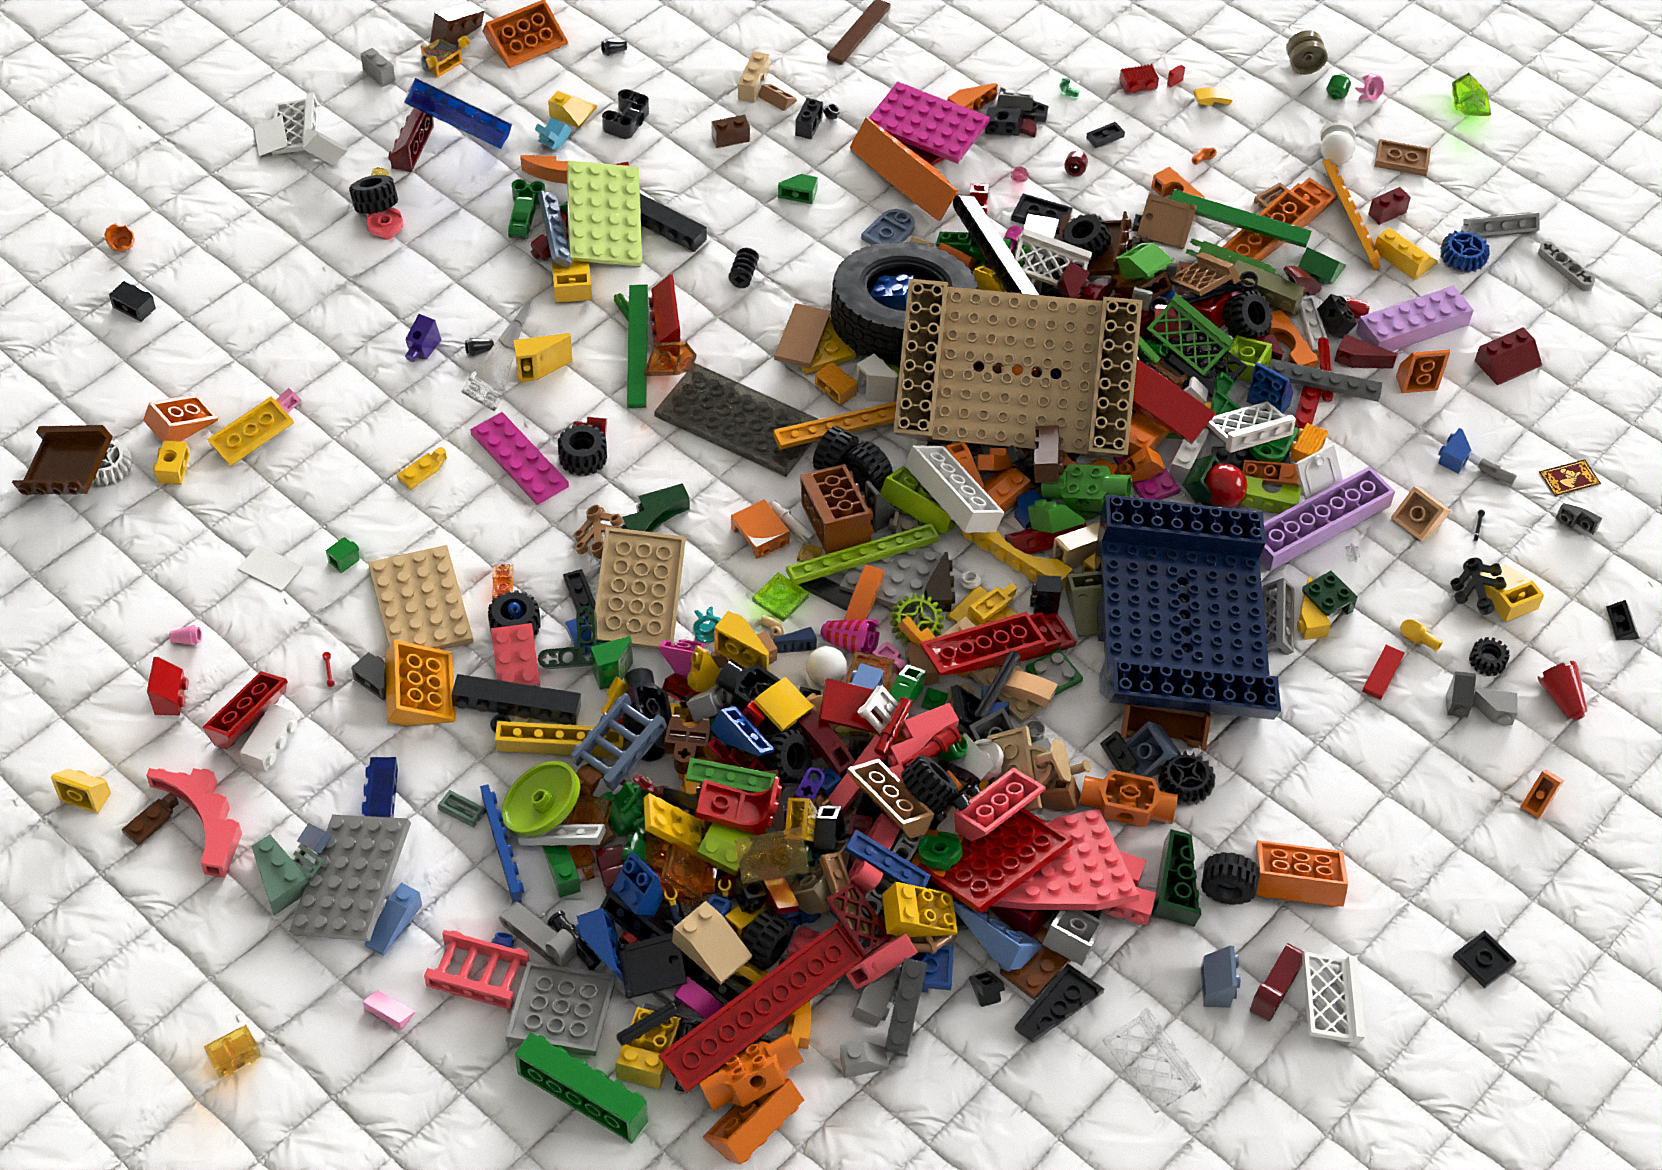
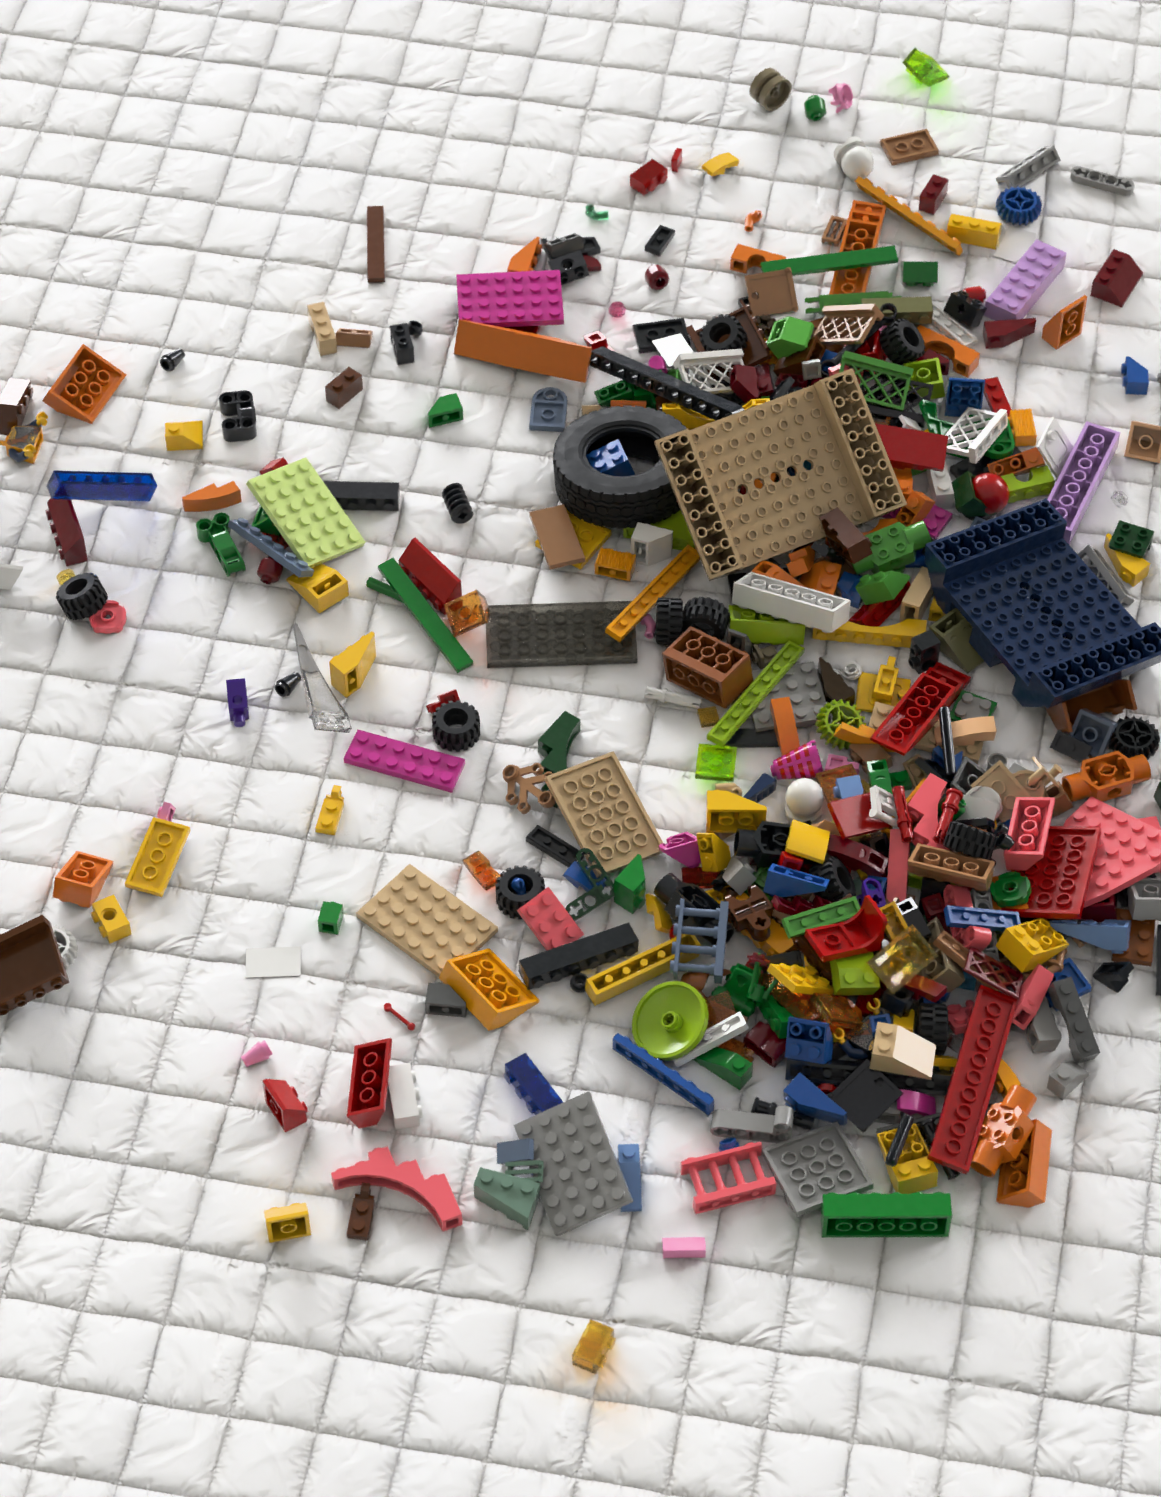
camera: 30 degrees left, 0 degrees up
sand green tile [437,790,486,828] -> none
medium azure brick [534,117,572,149] -> none
teal piece [693,606,721,643] -> none
orange panel [731,499,790,559] -> none
dark grey plate [1269,359,1382,402] -> none
dark red slope [1283,266,1322,296] -> none
red axle [1318,337,1334,402] -> none

